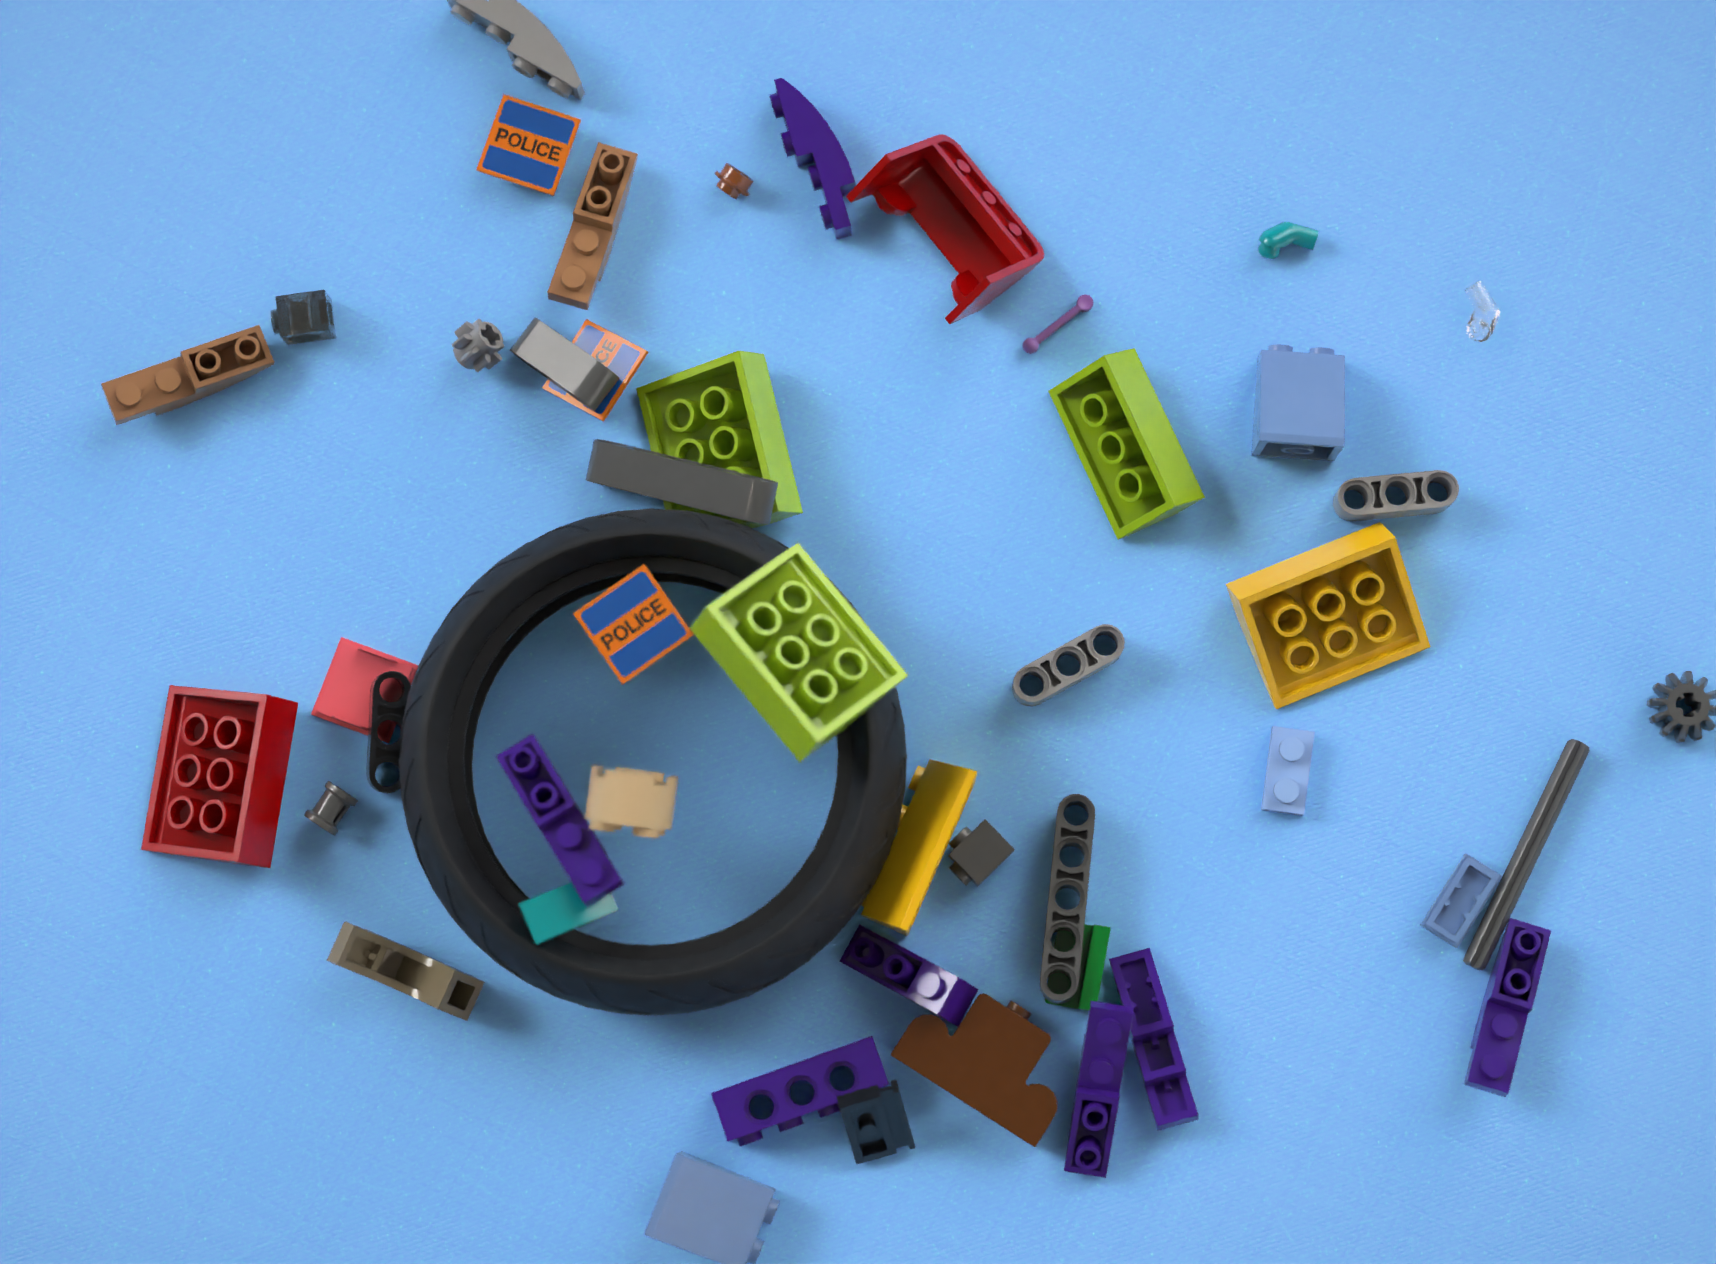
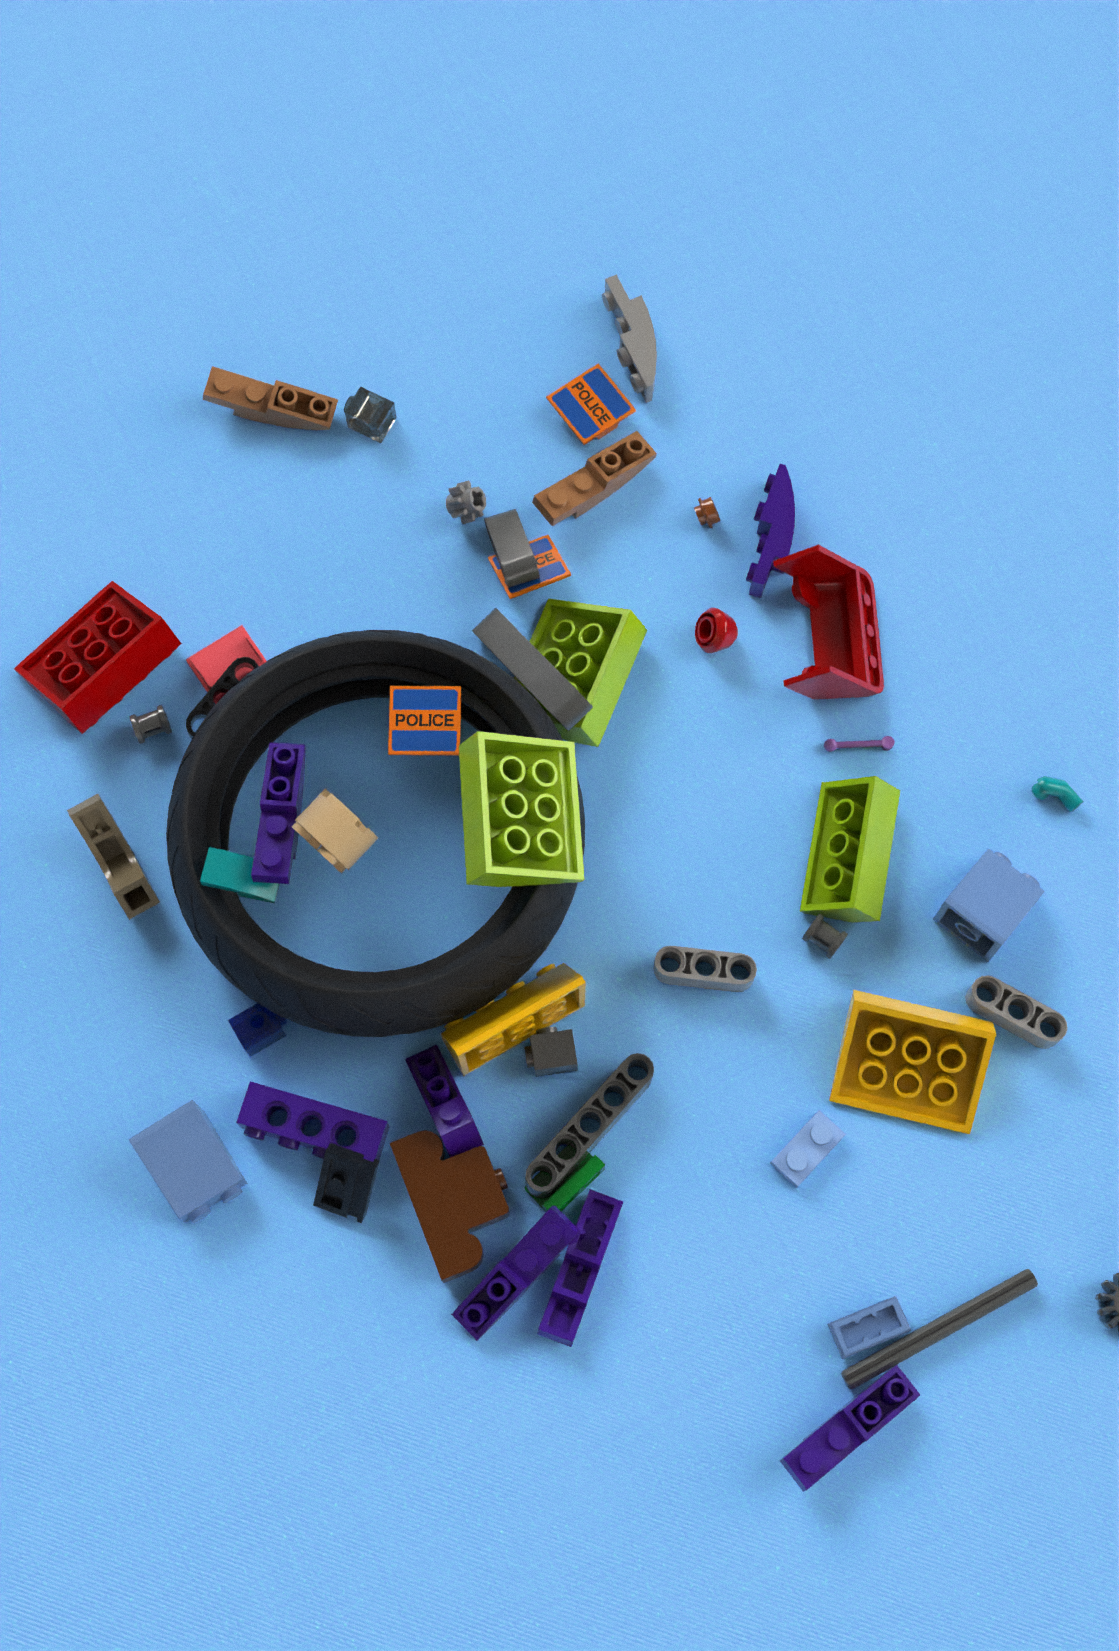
camera: 30 degrees right, 10 degrees down
none -> clear blue brick [228,1003,287,1057]
none -> red cone [695,608,738,653]
none -> dark grey bush [802,914,848,959]

